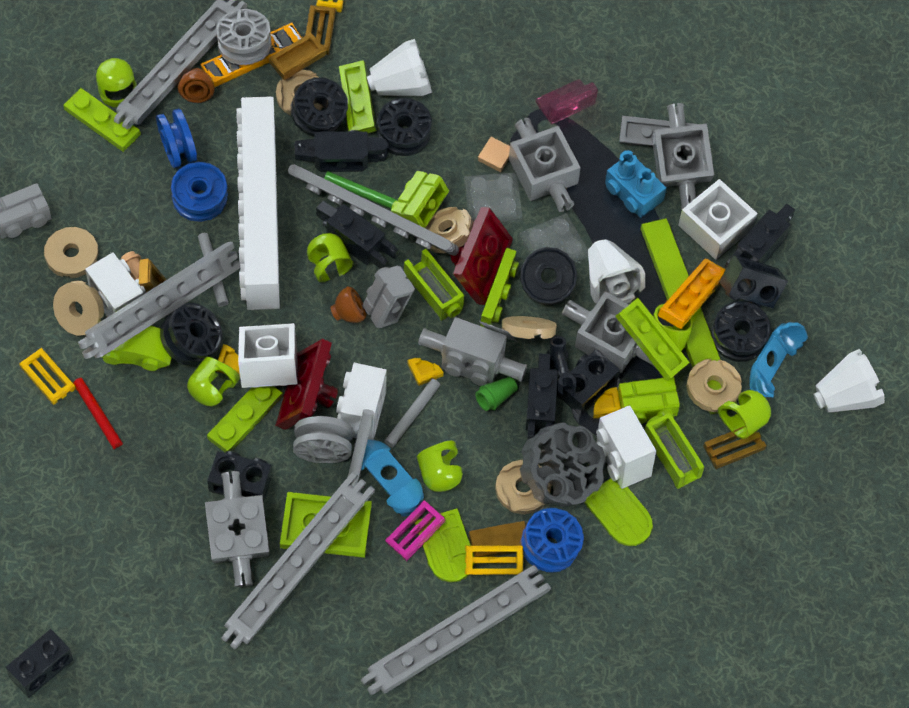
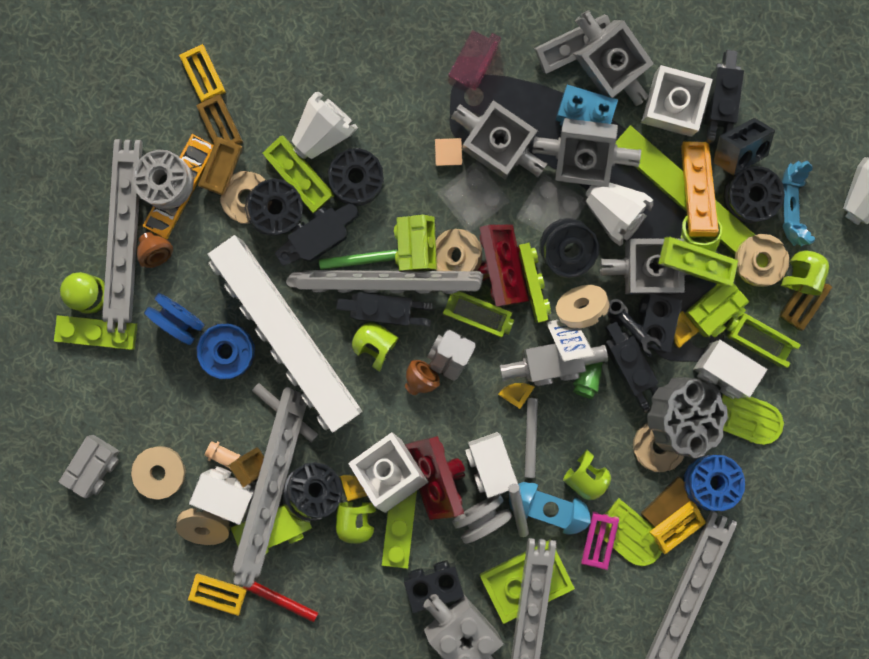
camera: 30 degrees left, 25 degrees up
none -> light grey brick [532,118,641,187]

